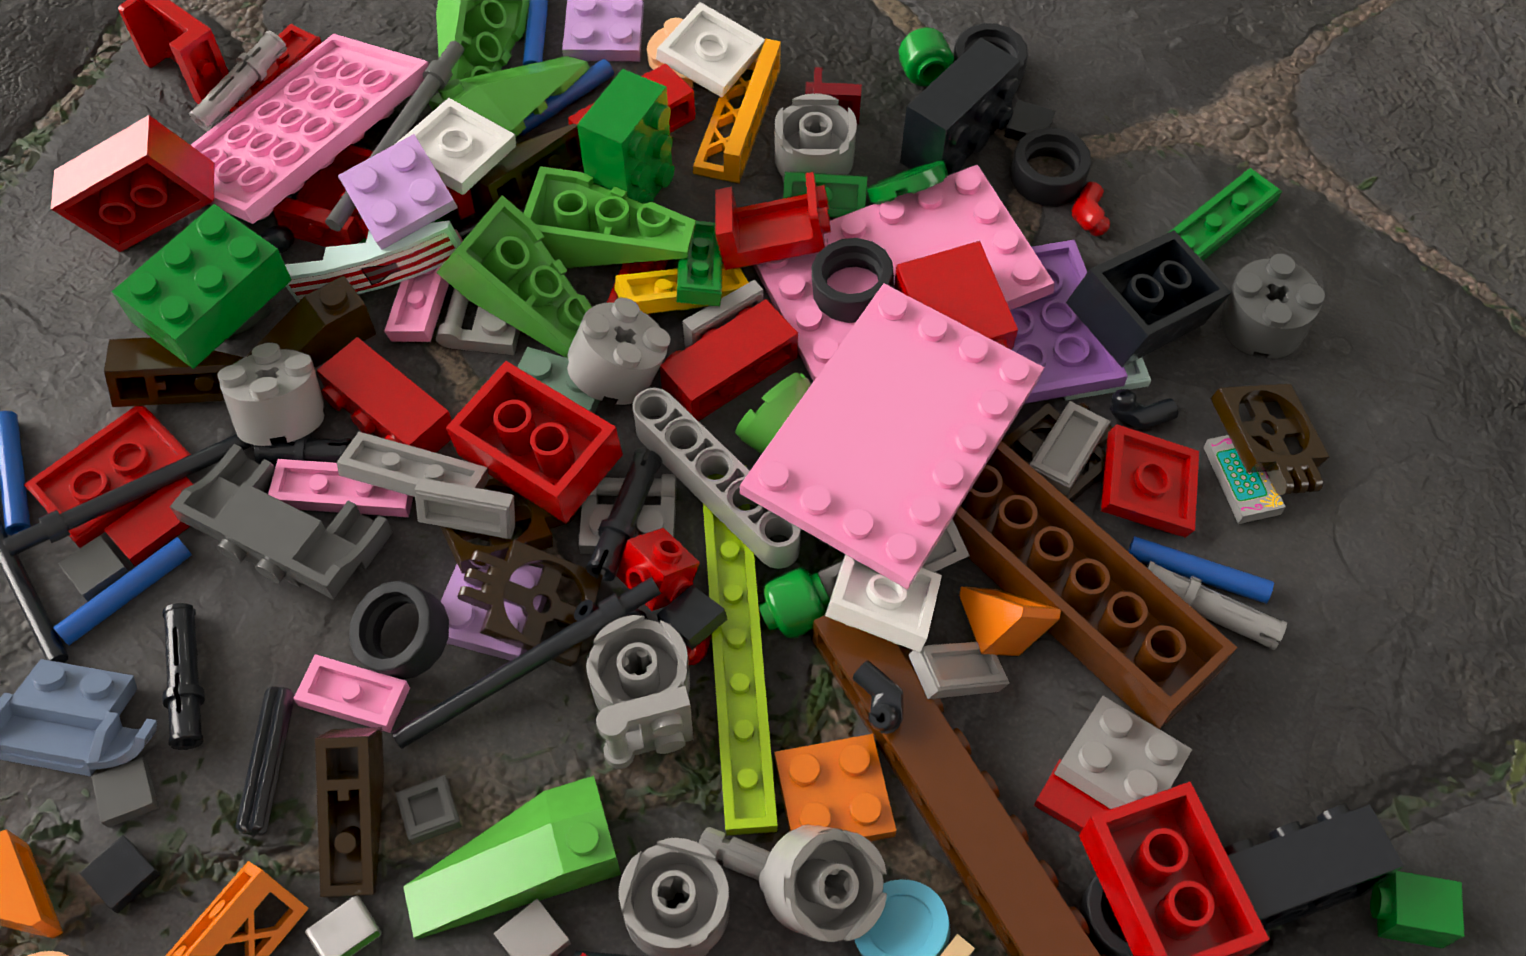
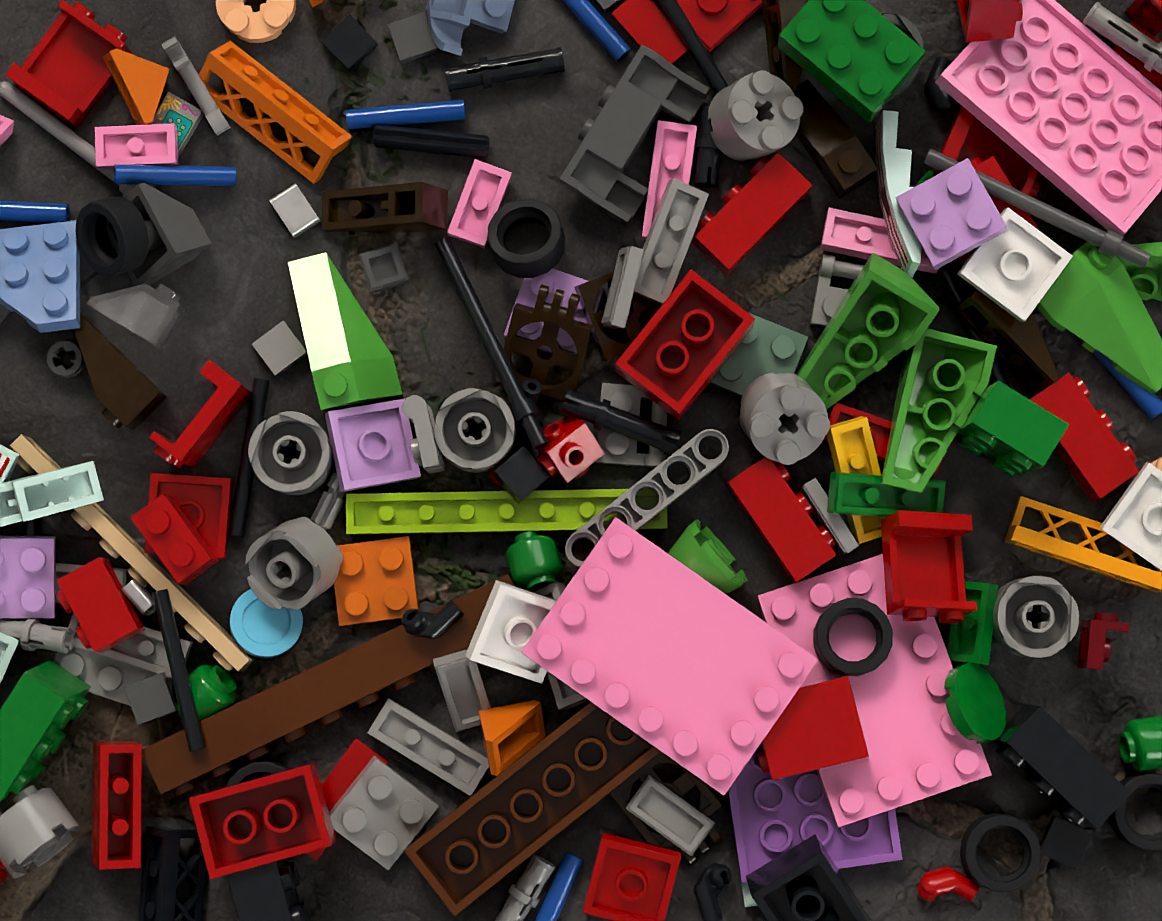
camera: 95 degrees right, 25 degrees up
none -> lavender plate [325,399,421,492]
none -> blue piece [346,100,465,130]
none -> light grey plate [368,698,489,796]

